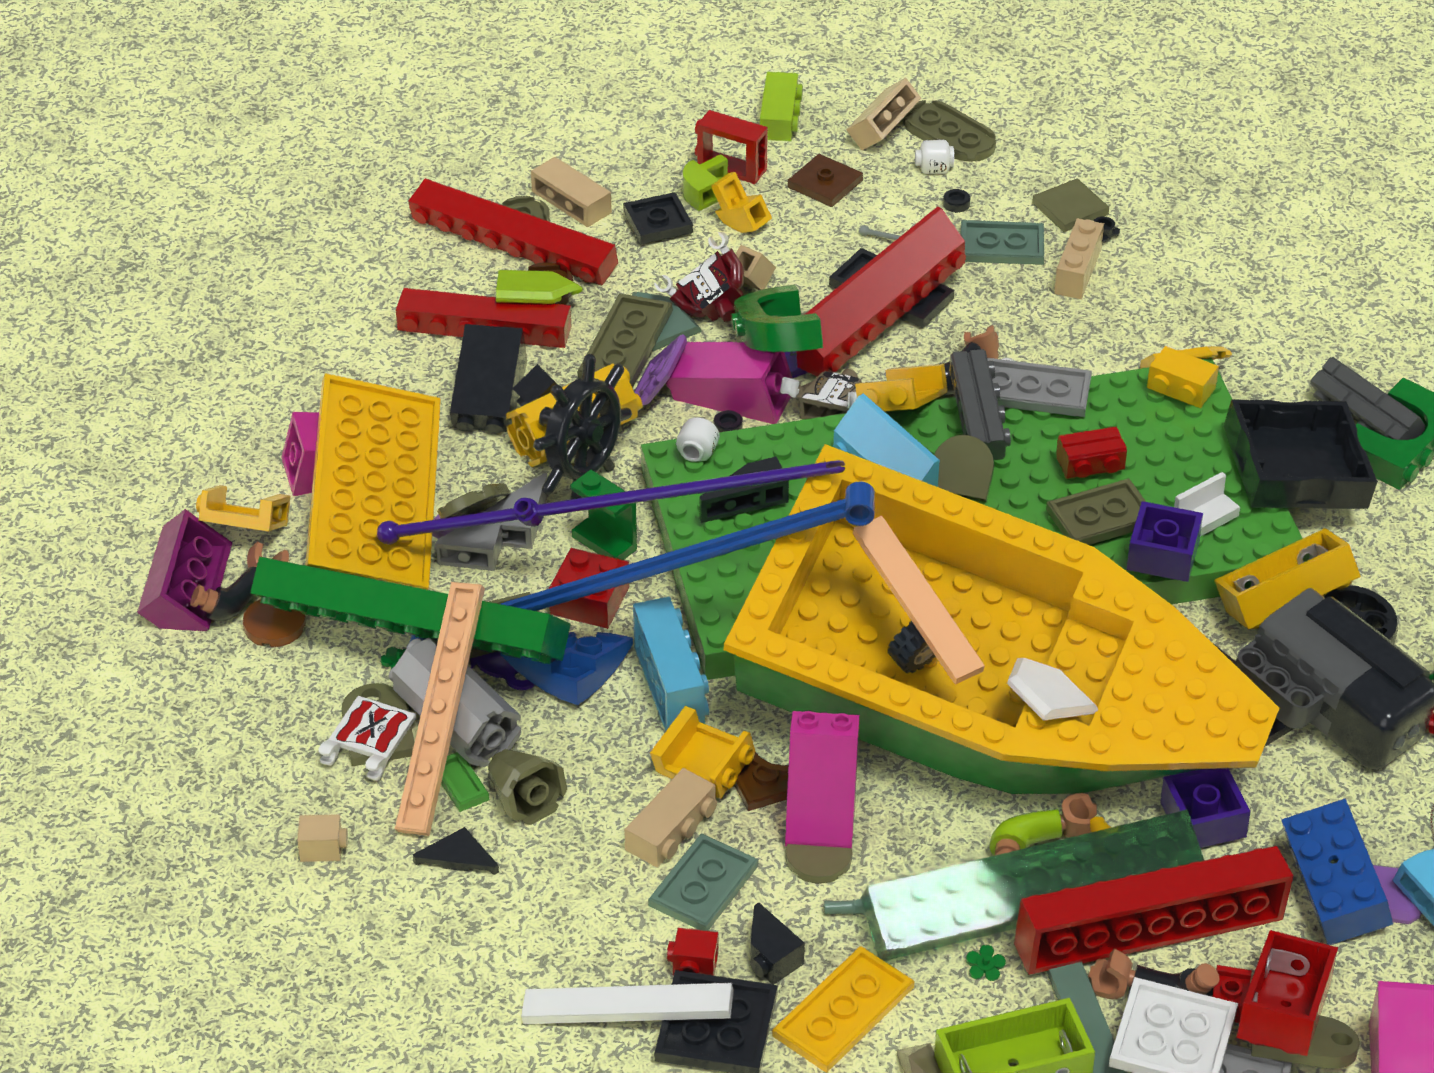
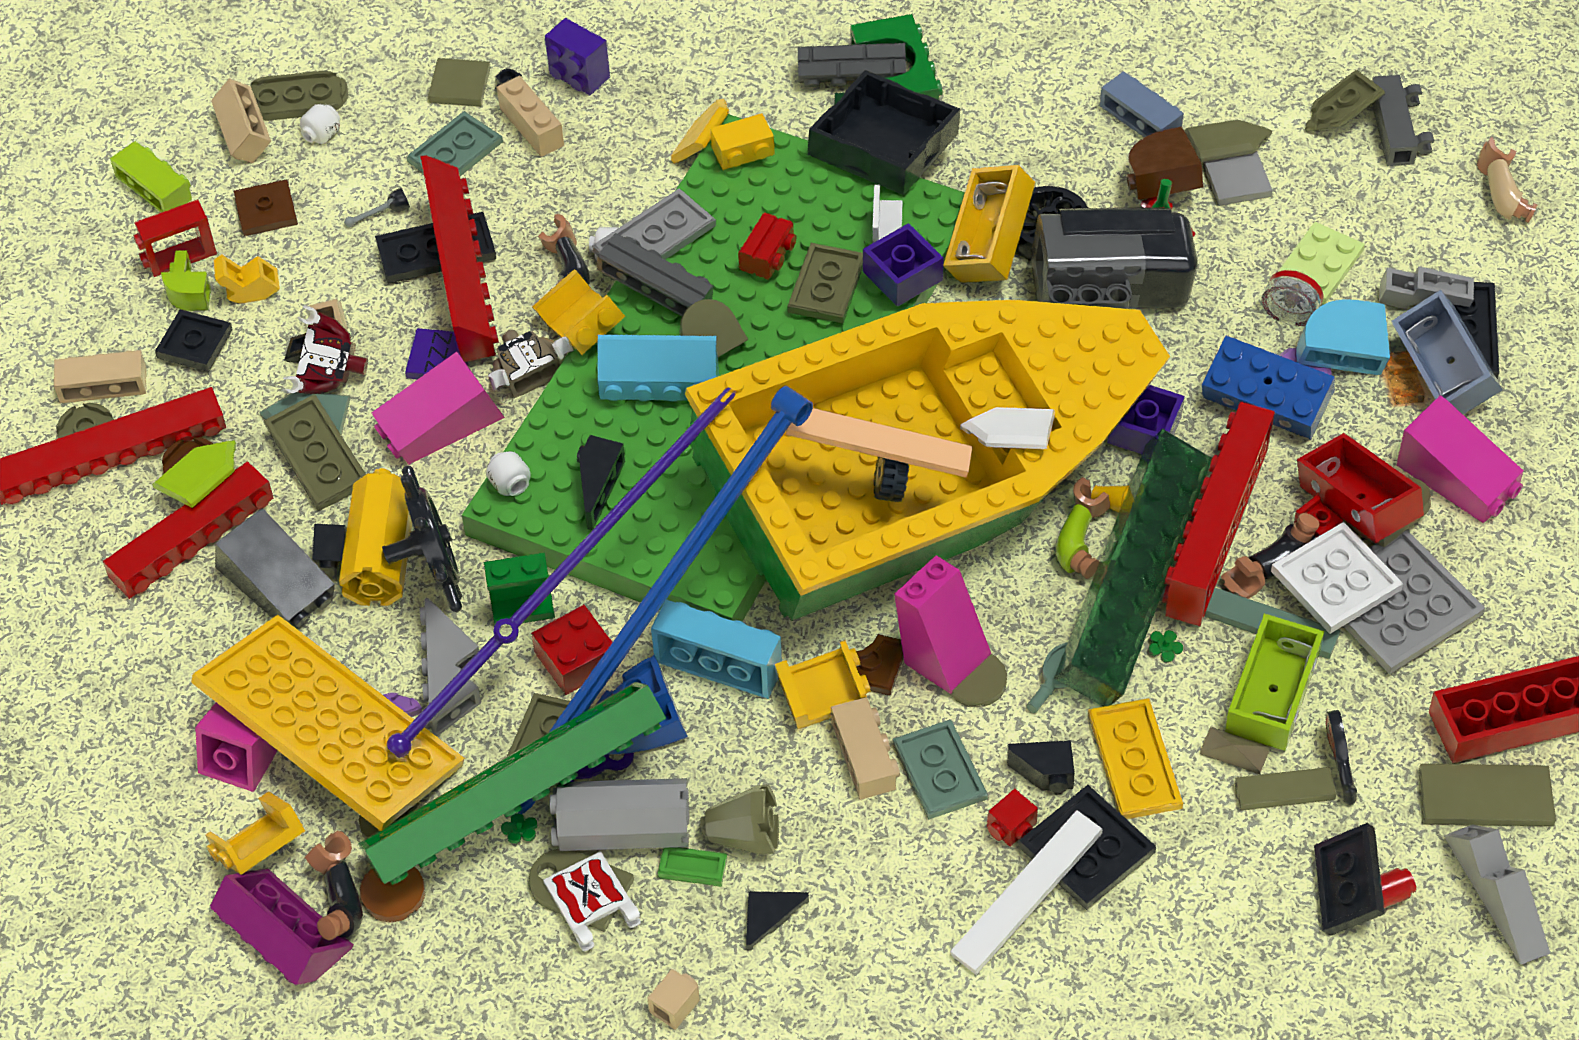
camera: 50 degrees left, 10 degrees up
light nougat tile [395,582,485,836] -> none
olive tile [437,483,511,519] -> none
medium lavender tile [634,334,687,405] -> none
black tile [713,410,743,432] -> none
green arch [731,284,823,352] -> none
black tile [943,189,970,213] -> none
none -> dark purple brick [544,17,610,96]

